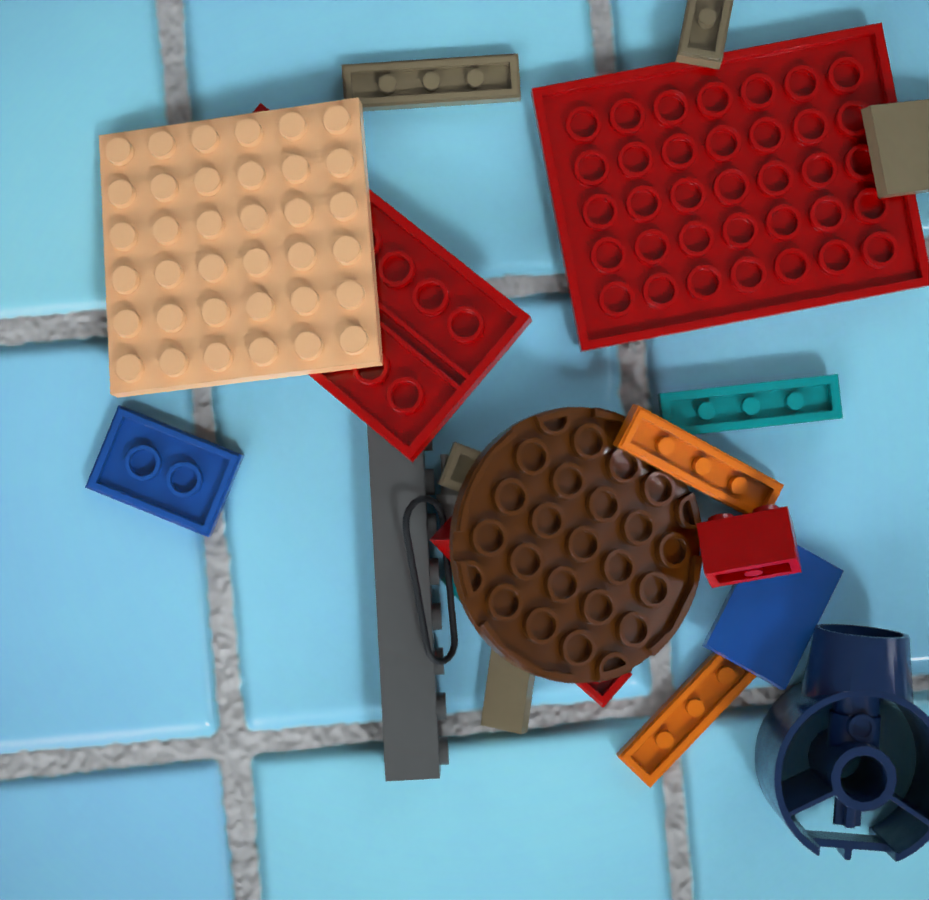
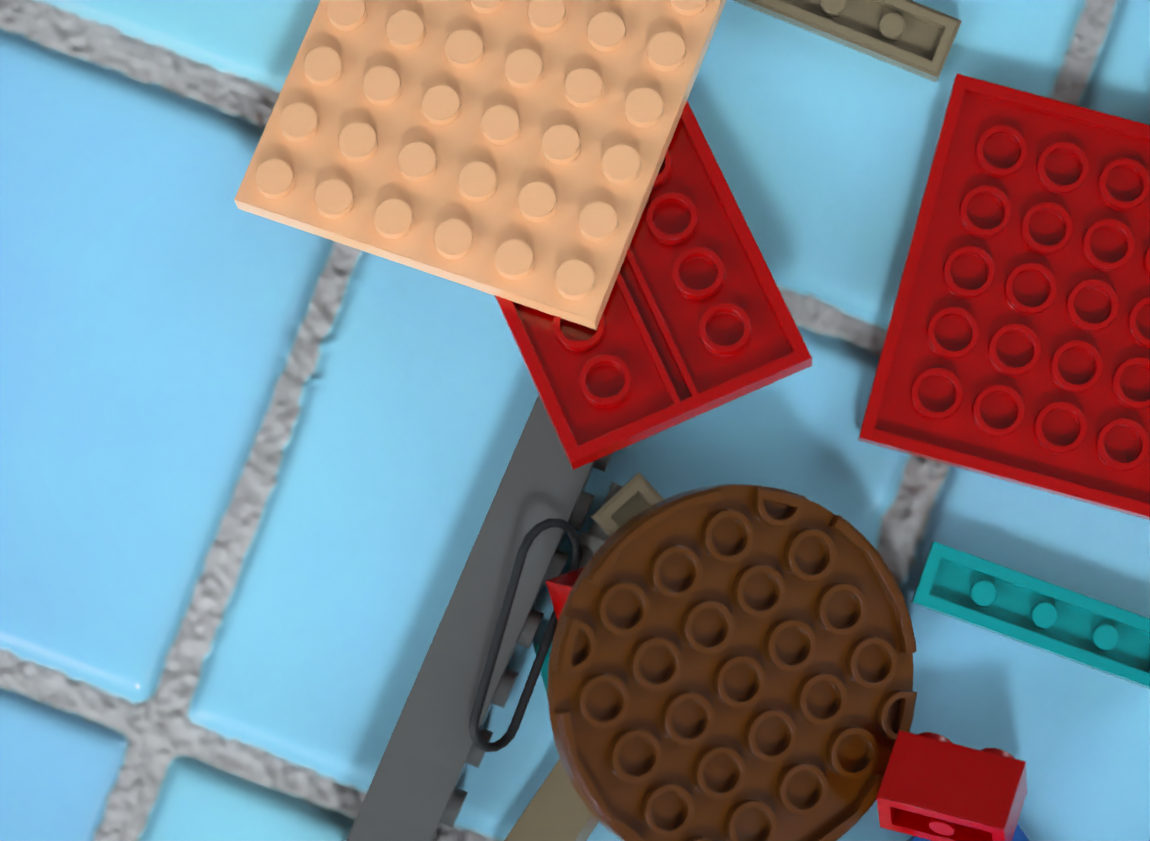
camera: 30 degrees right, 5 degrees down
blue tile [85,405,244,537] -> none
orange tile [612,404,784,514] -> none

